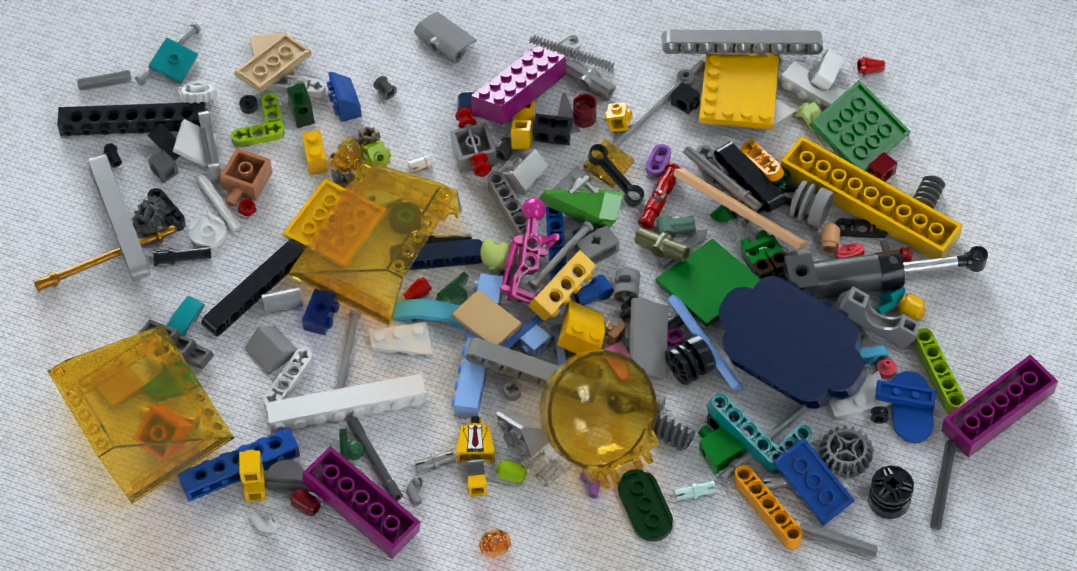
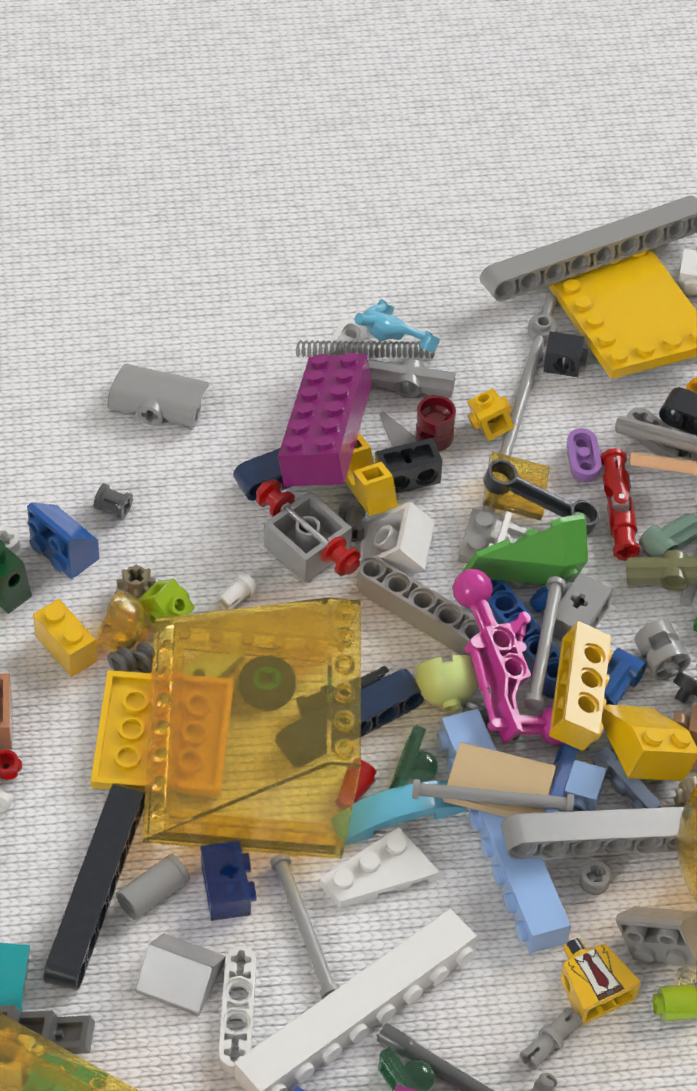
camera: 30 degrees left, 5 degrees down
leg [467,458,487,497] -> none
none -> medium azure piece [355,299,440,353]
none -> light grey bar [412,779,574,812]

